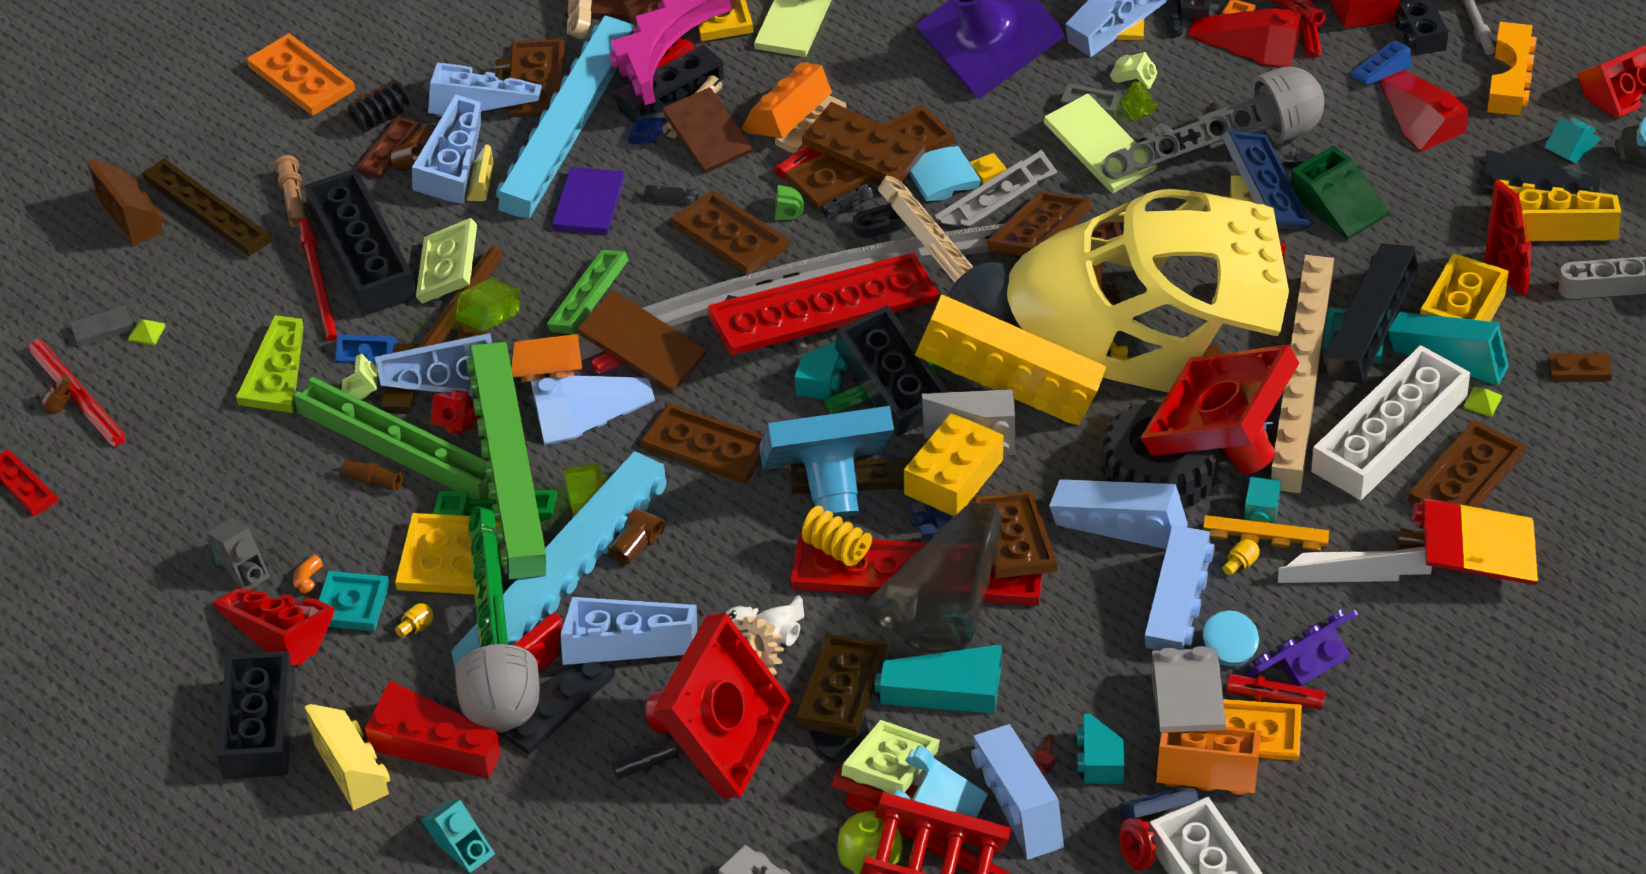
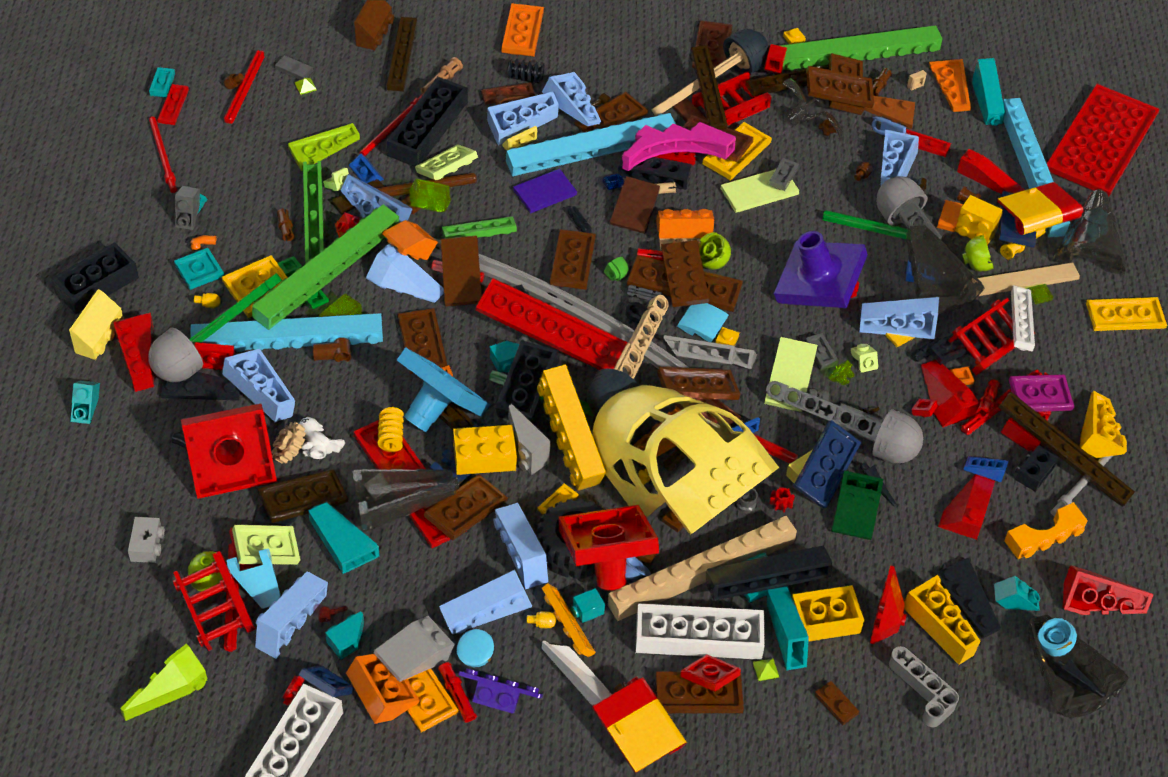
camera: 45 degrees right, 5 degrees up
red wedge [213,588,335,666] -> none
none -> red bar [149,117,177,193]
none -> yellow tile [538,483,579,514]
none -> red tile [681,654,741,692]
none -> lime cylinder [698,232,731,270]
none -> red plate [912,399,938,417]

